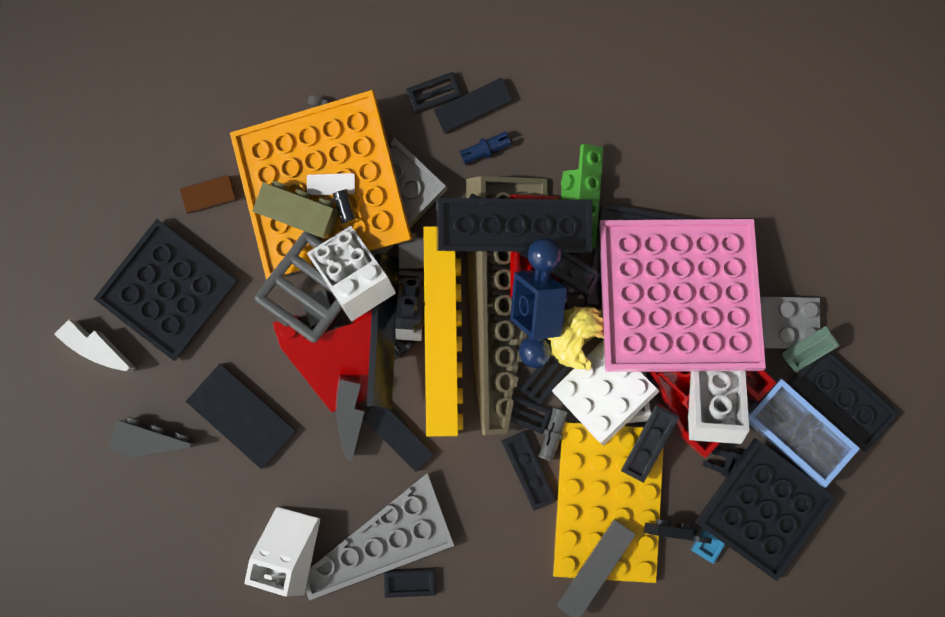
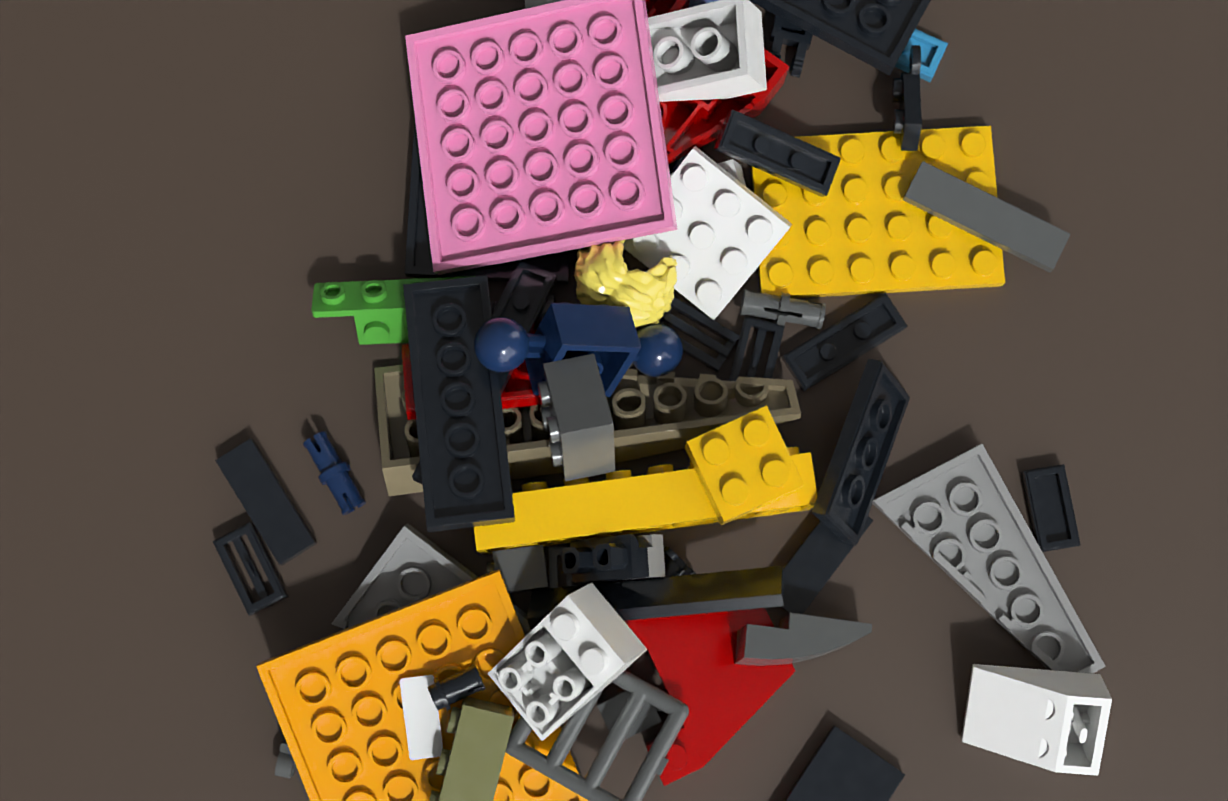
camera: 95 degrees left, 5 degrees down
none -> dark grey brick [537,354,615,482]
none -> yellow brick [685,405,804,525]
none -> black tile [812,358,910,546]

